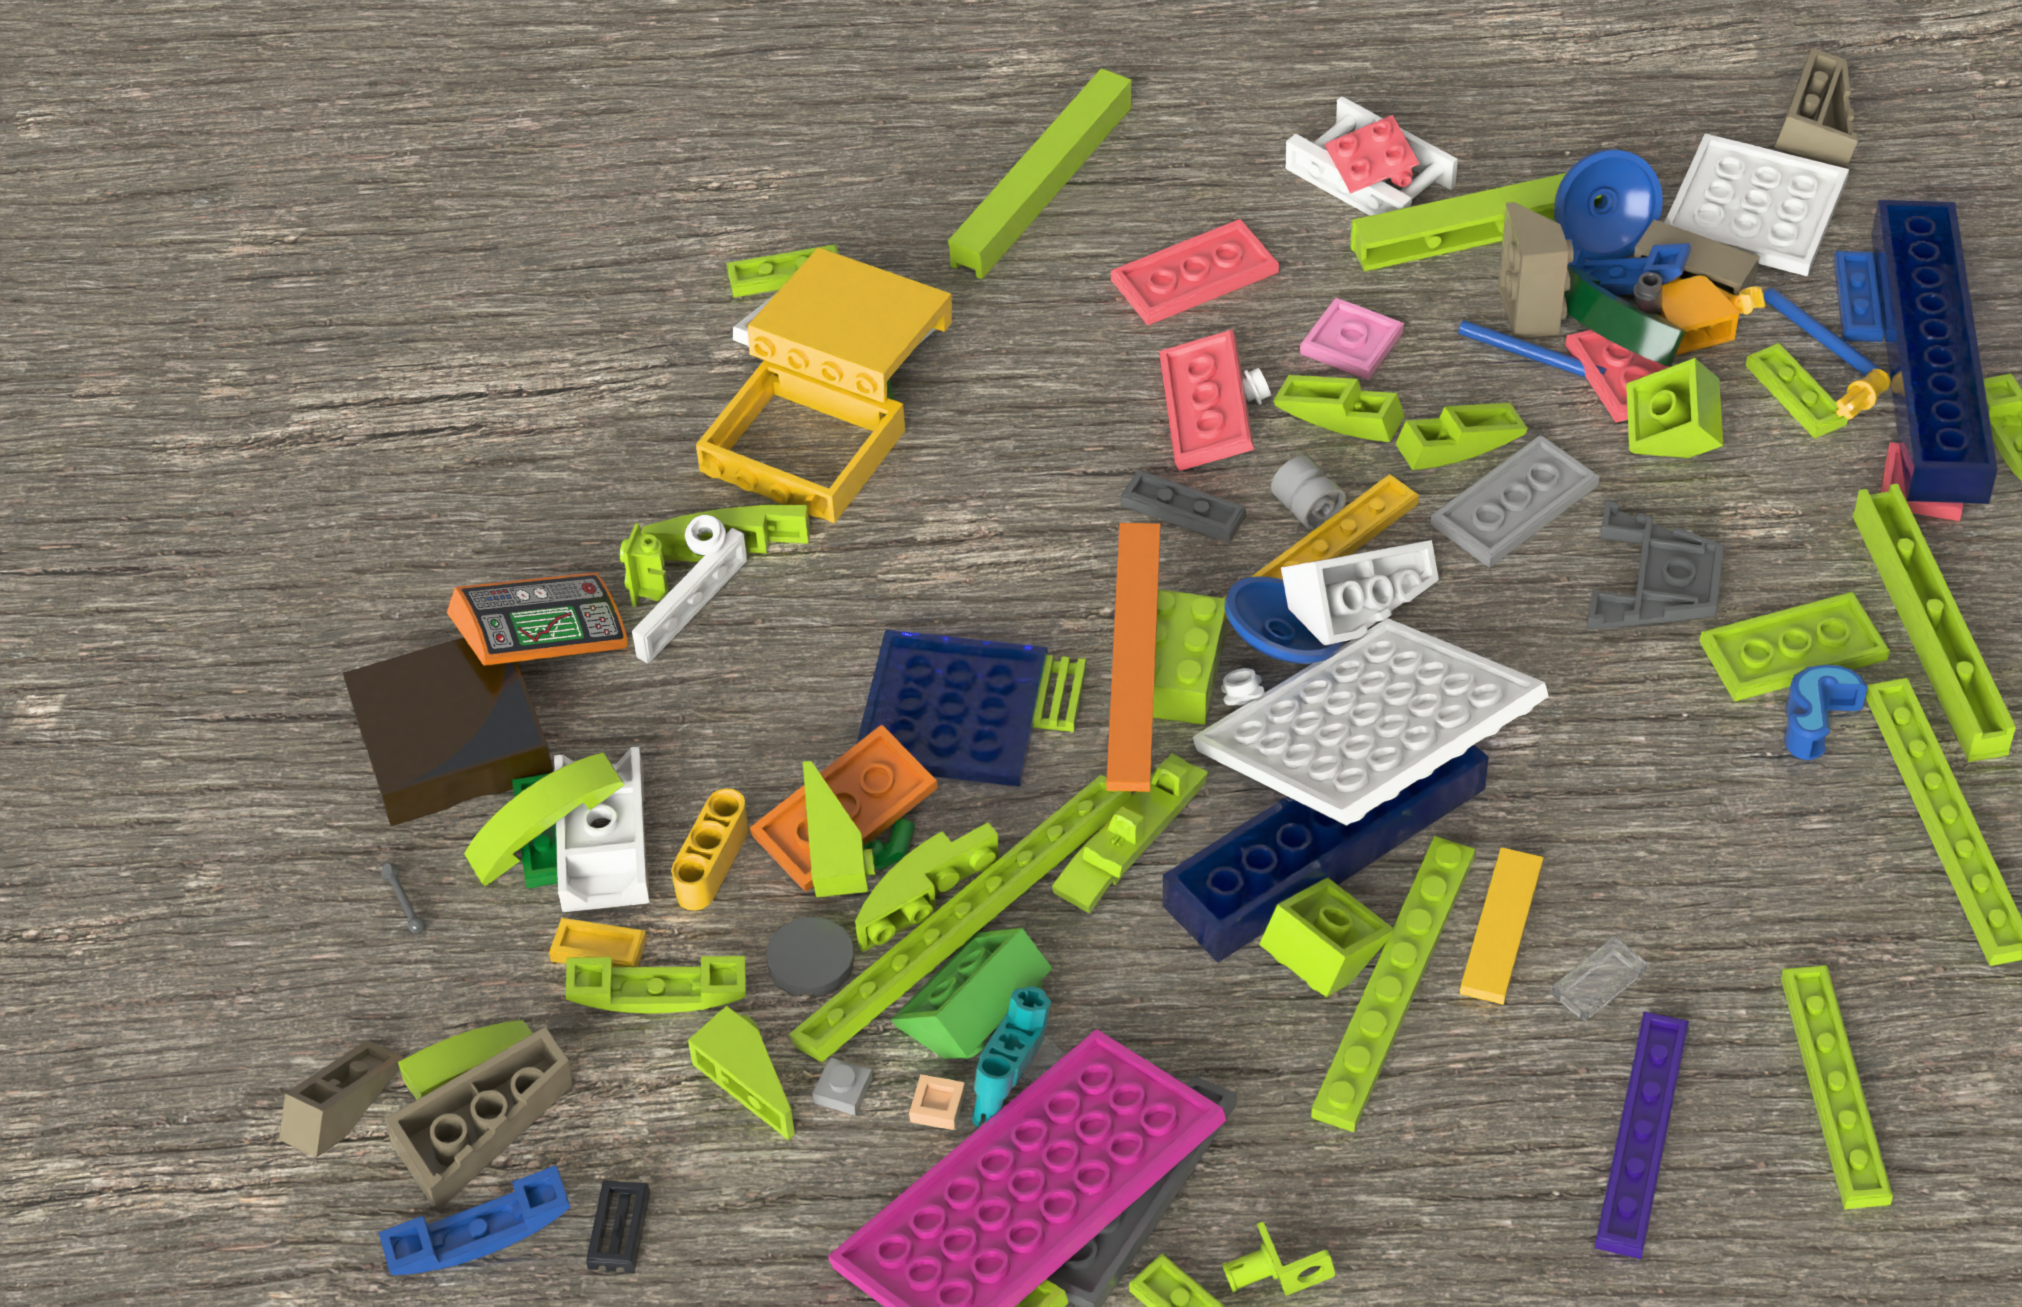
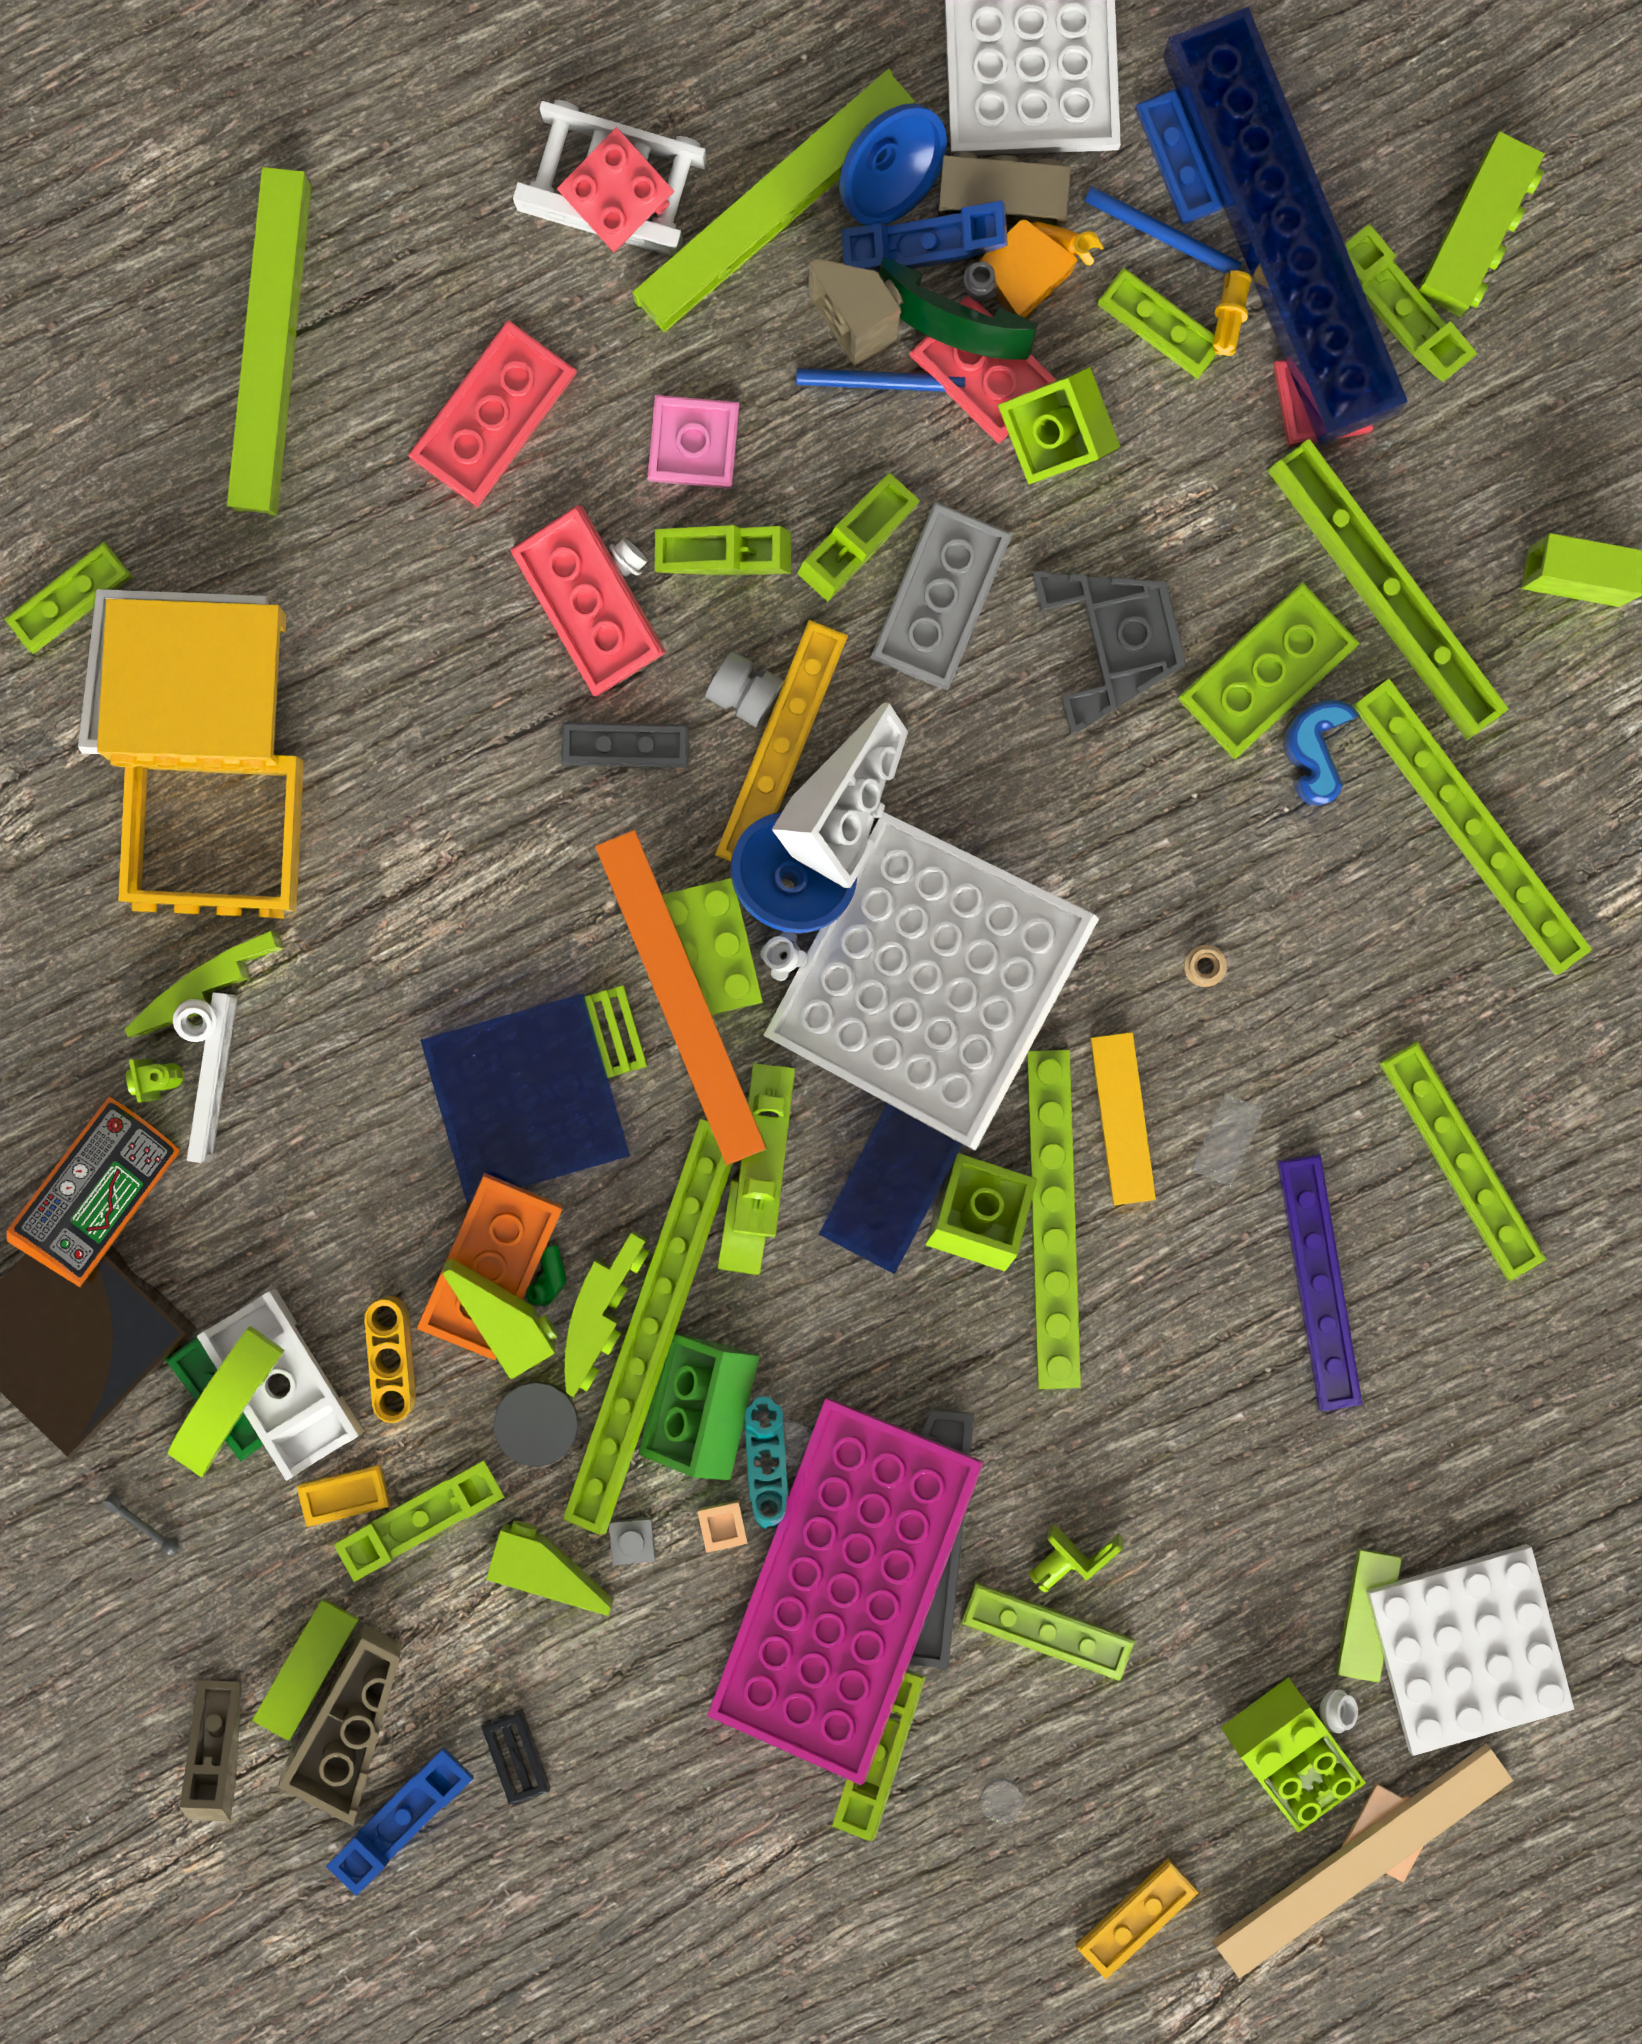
camera: 25 degrees left, 40 degrees up
none -> tan plate [1184,945,1227,987]

